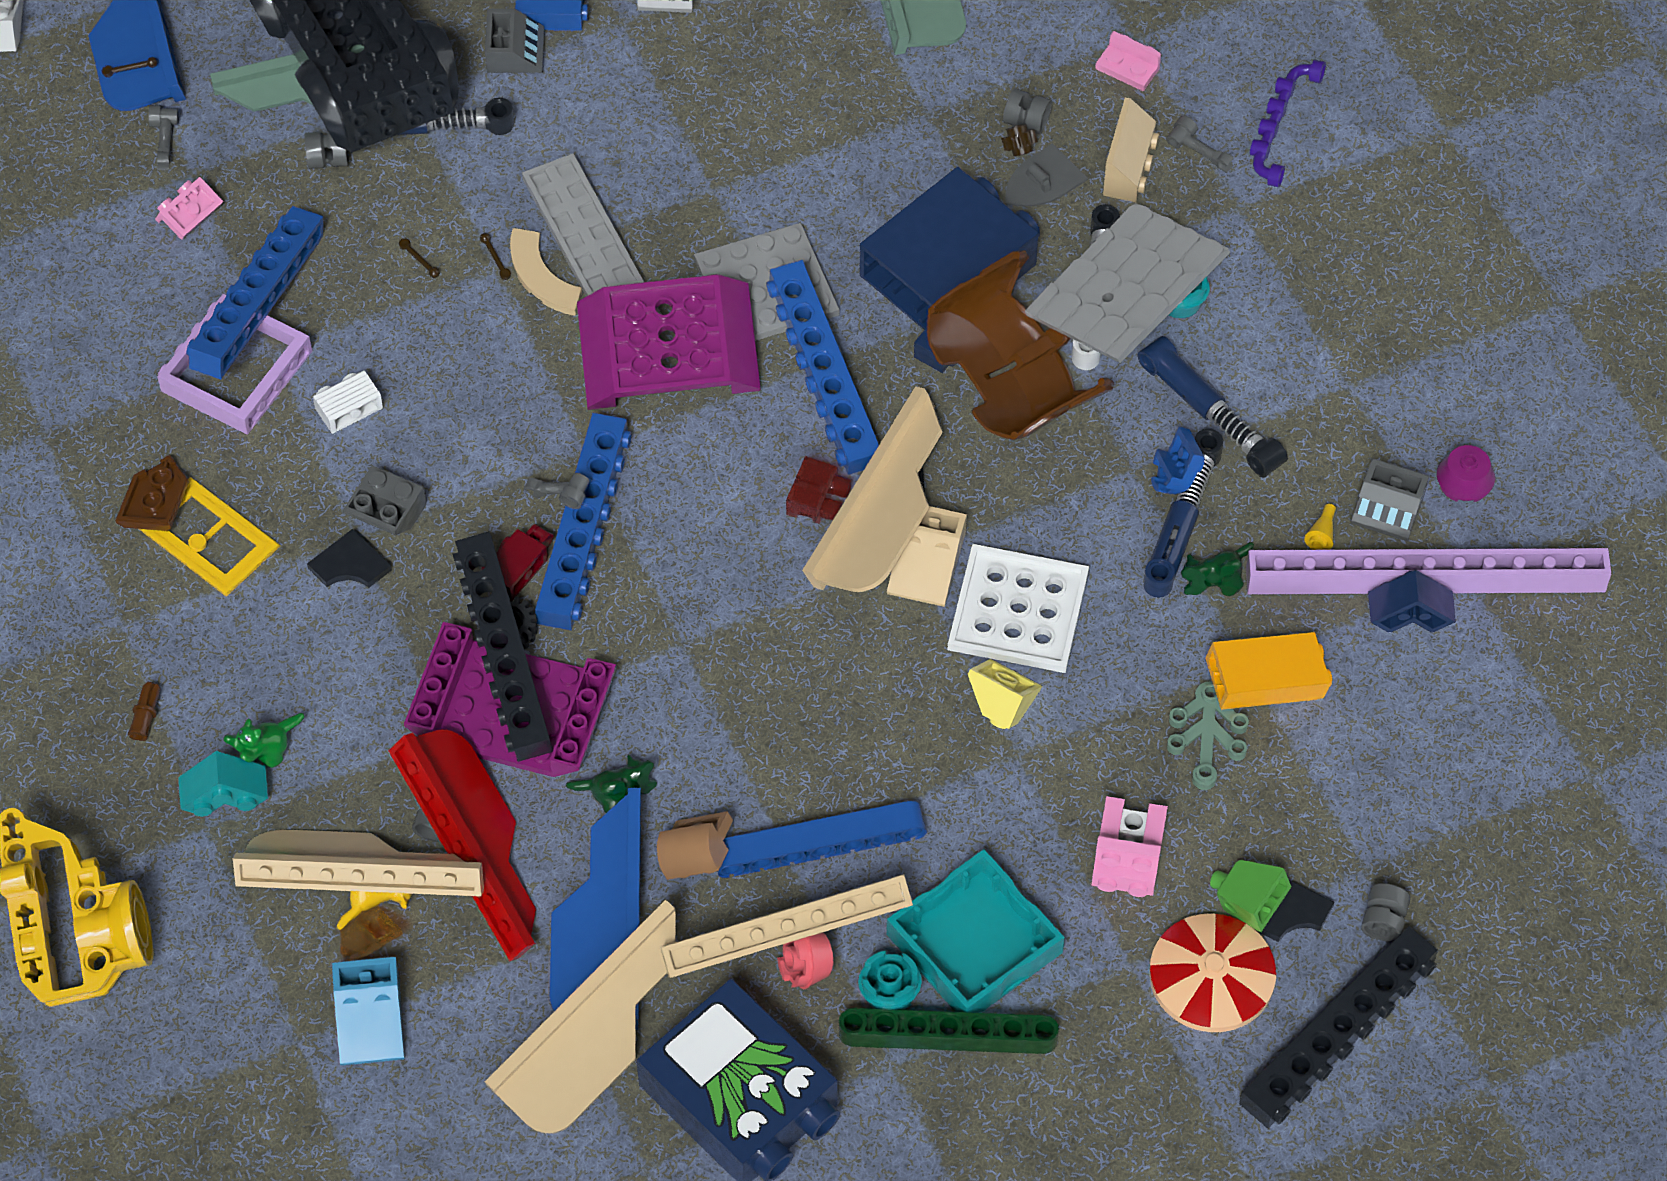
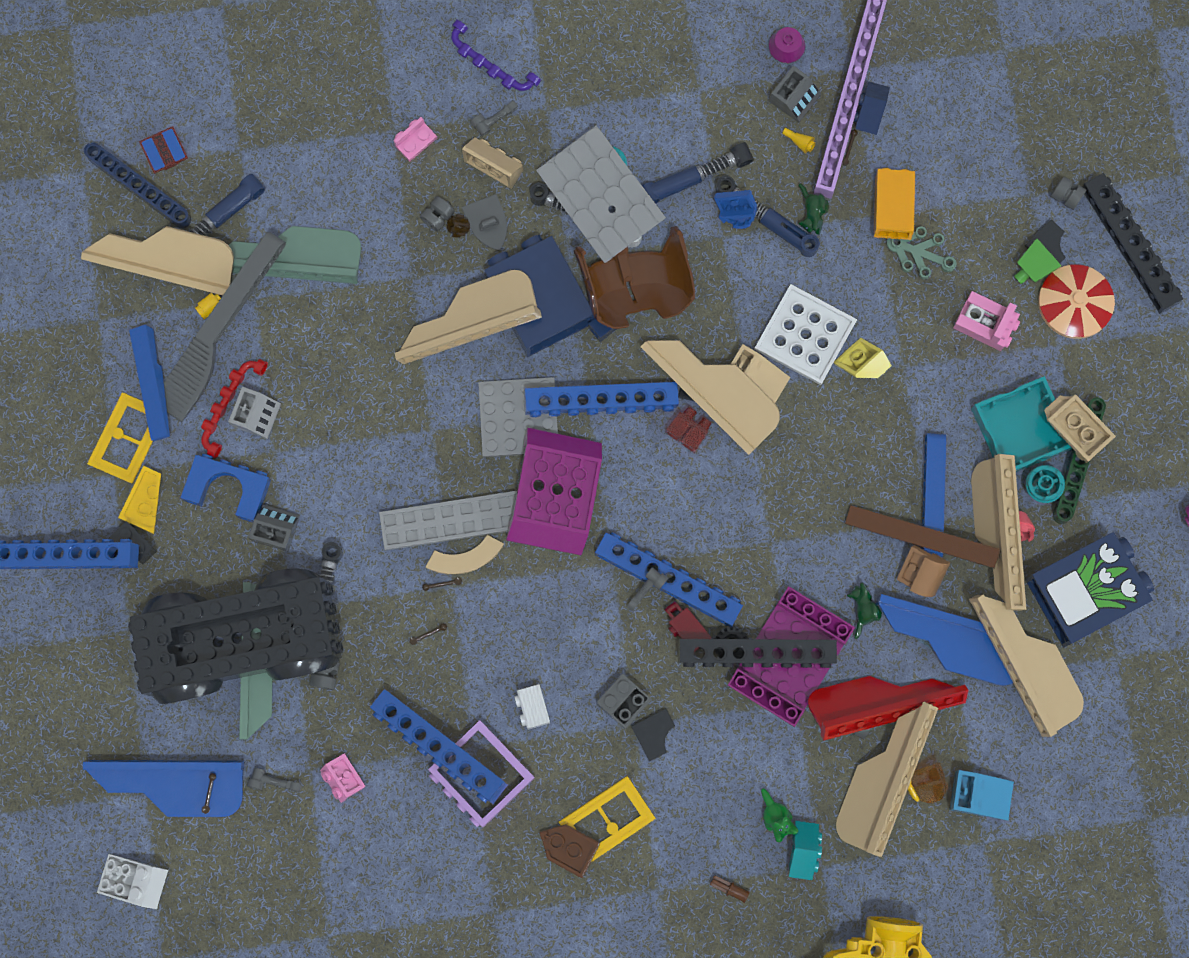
camera: 75 degrees left, 20 degrees up
none -> tan piece [395,270,542,364]
none -> dark brown hinge [842,130,858,166]
none -> reddish brown tile [845,505,1001,569]
none -> tan slope [1044,394,1116,463]

